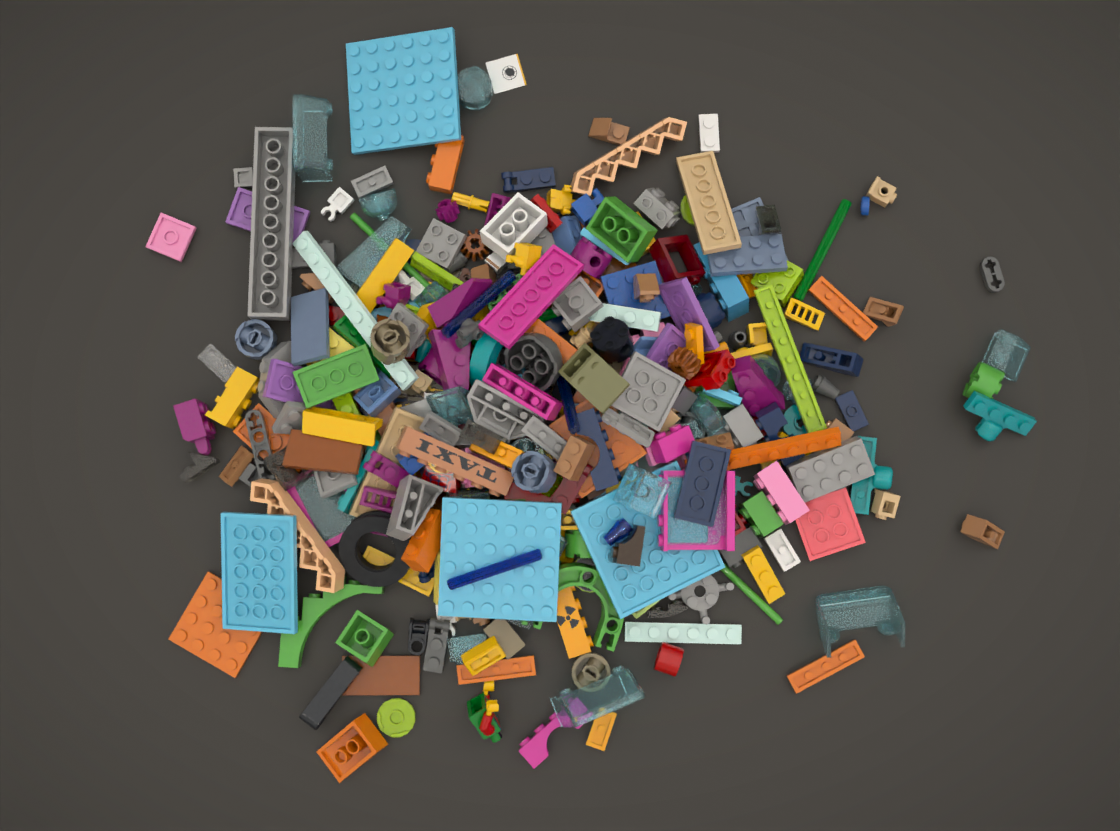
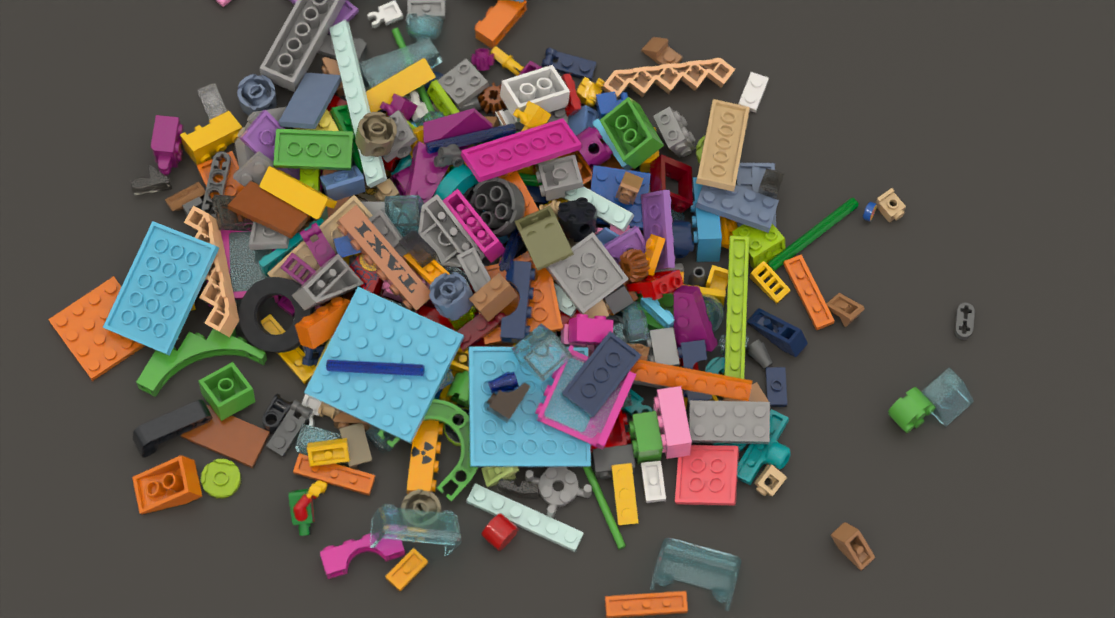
camera: 20 degrees right, 15 degrees down
light grey hinge [601,408,655,448] -> none
teal plate [963,391,1037,442] -> none

